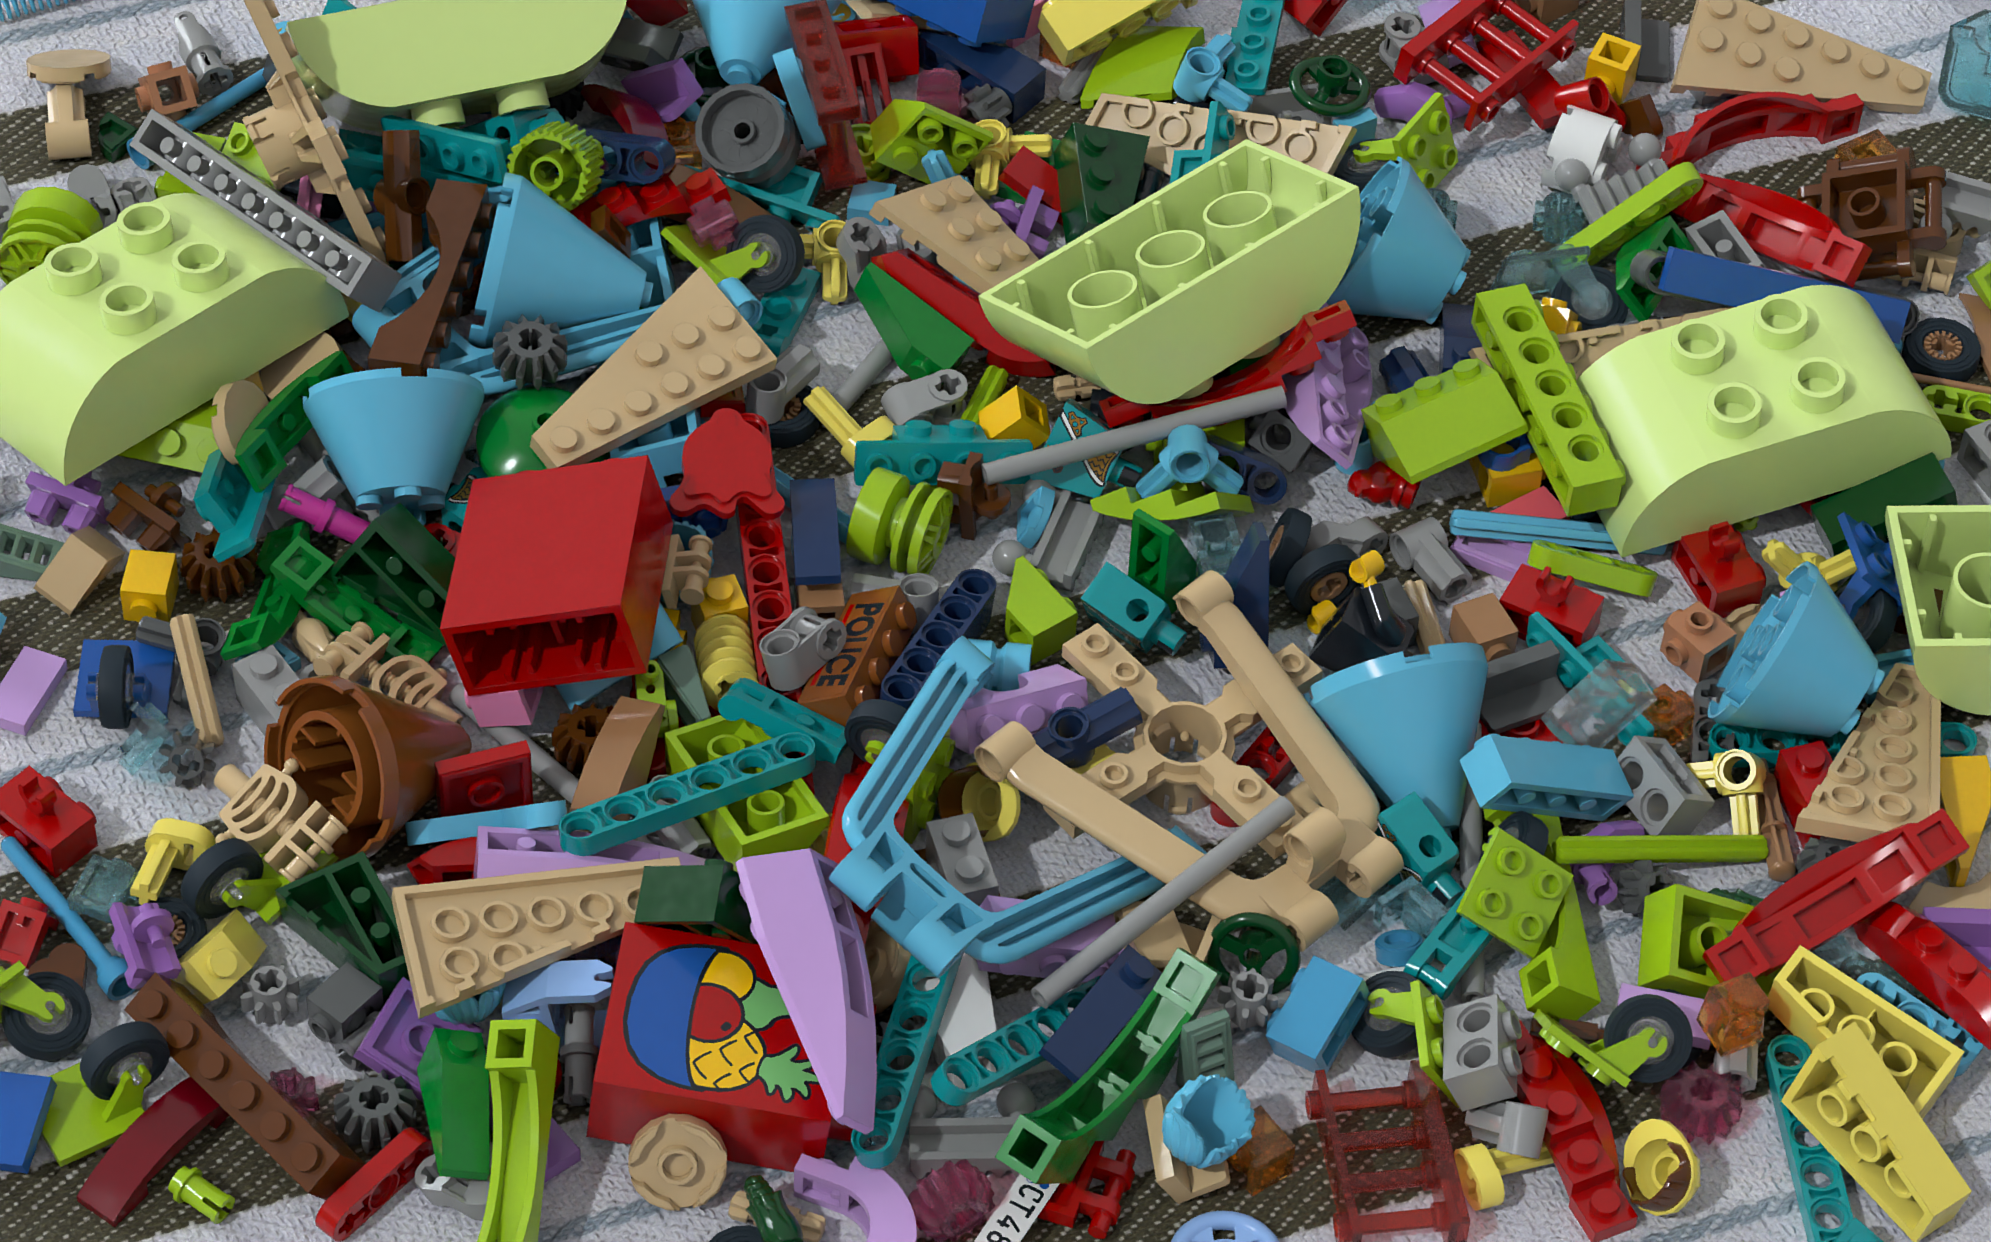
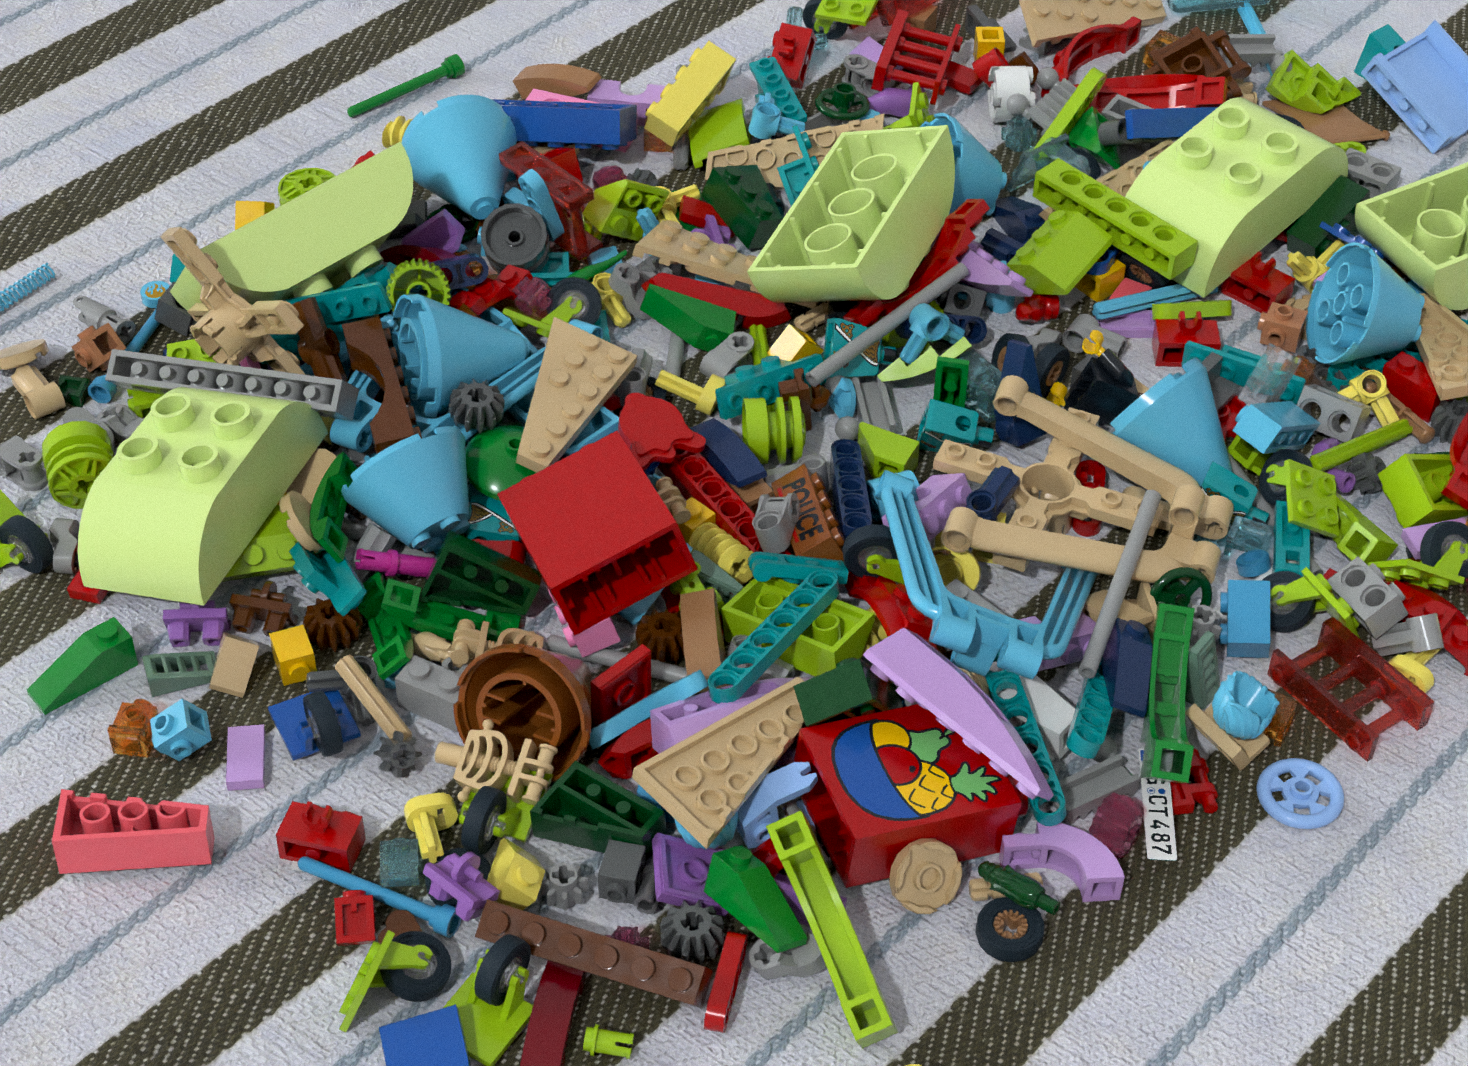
camera: 25 degrees left, 5 degrees down
clear light blue bracket [117,702,172,776] -> none
dark blue slope [918,32,1046,124] -> none
medium nougat brick [1448,593,1519,662] -> none
none -> green animal [566,250,627,281]

